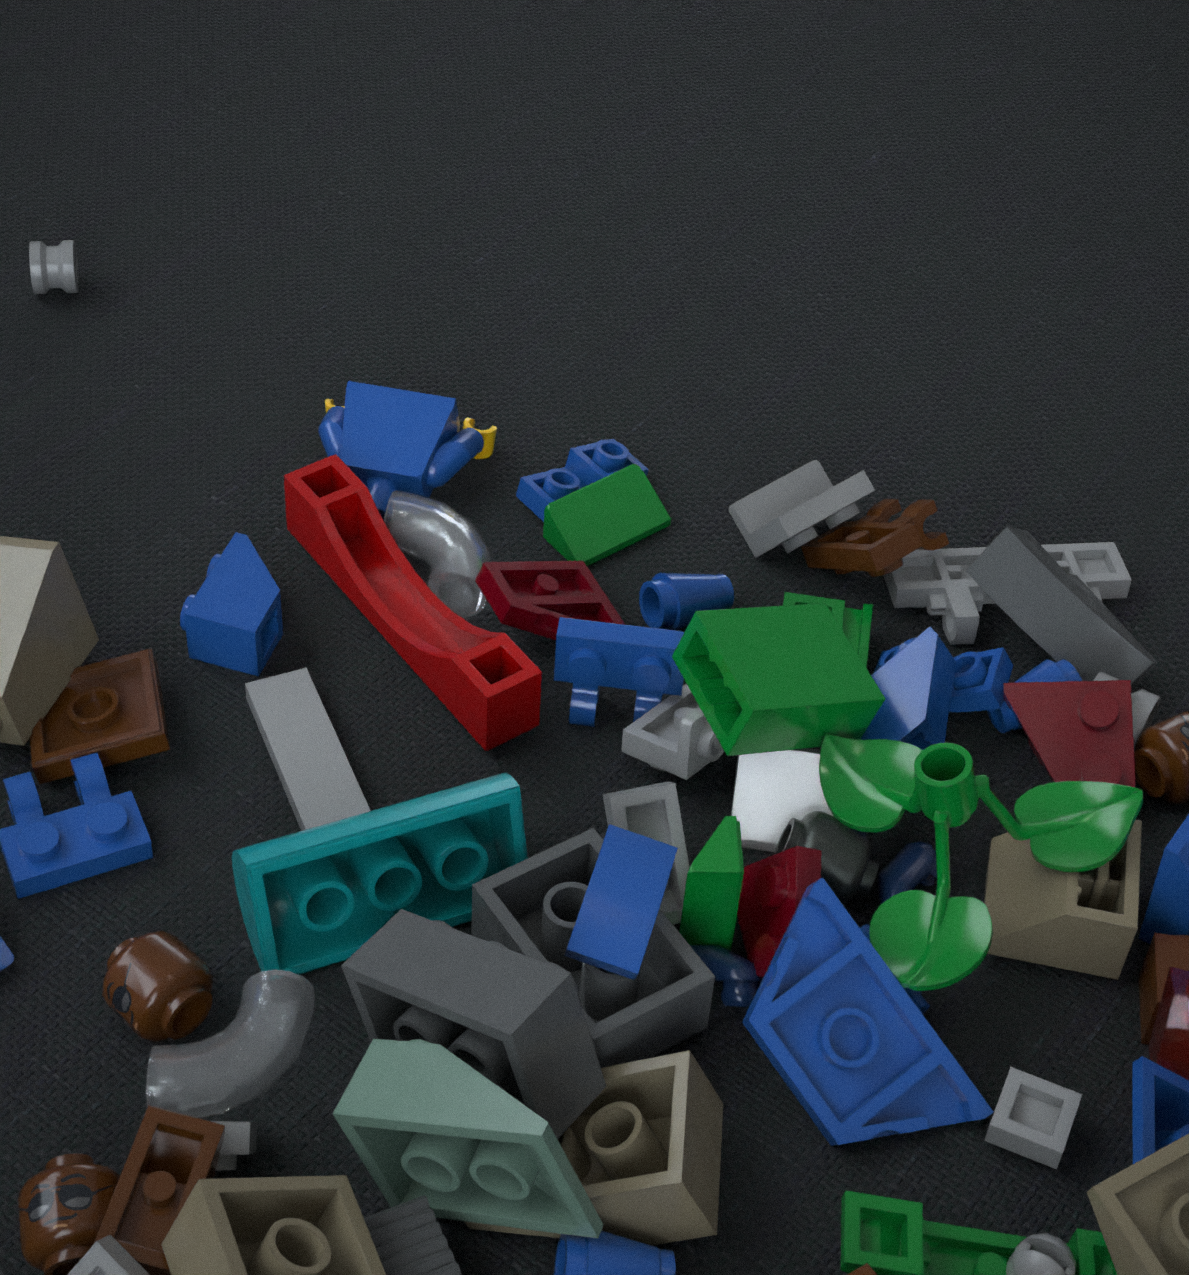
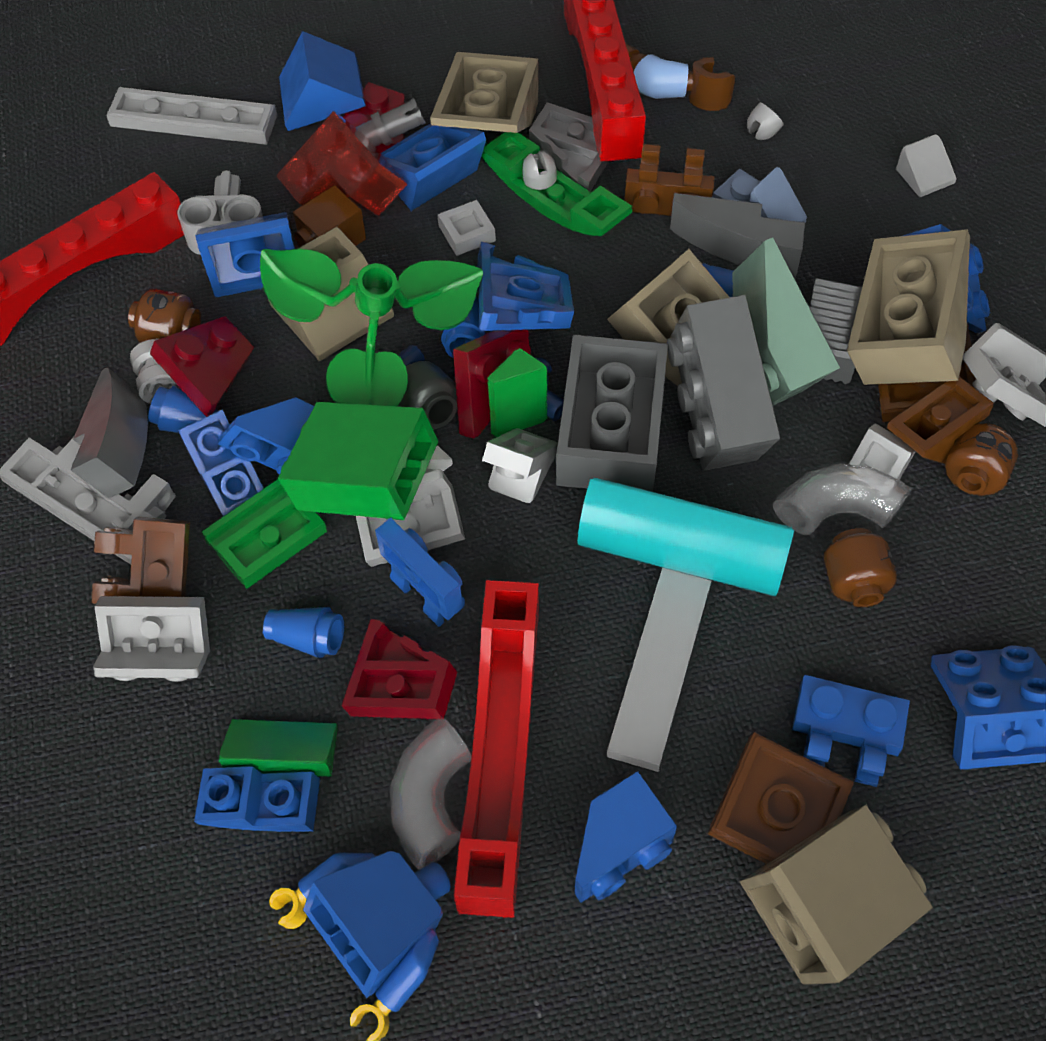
camera: 135 degrees left, 15 degrees up
blue slope [564,824,678,980] -> none

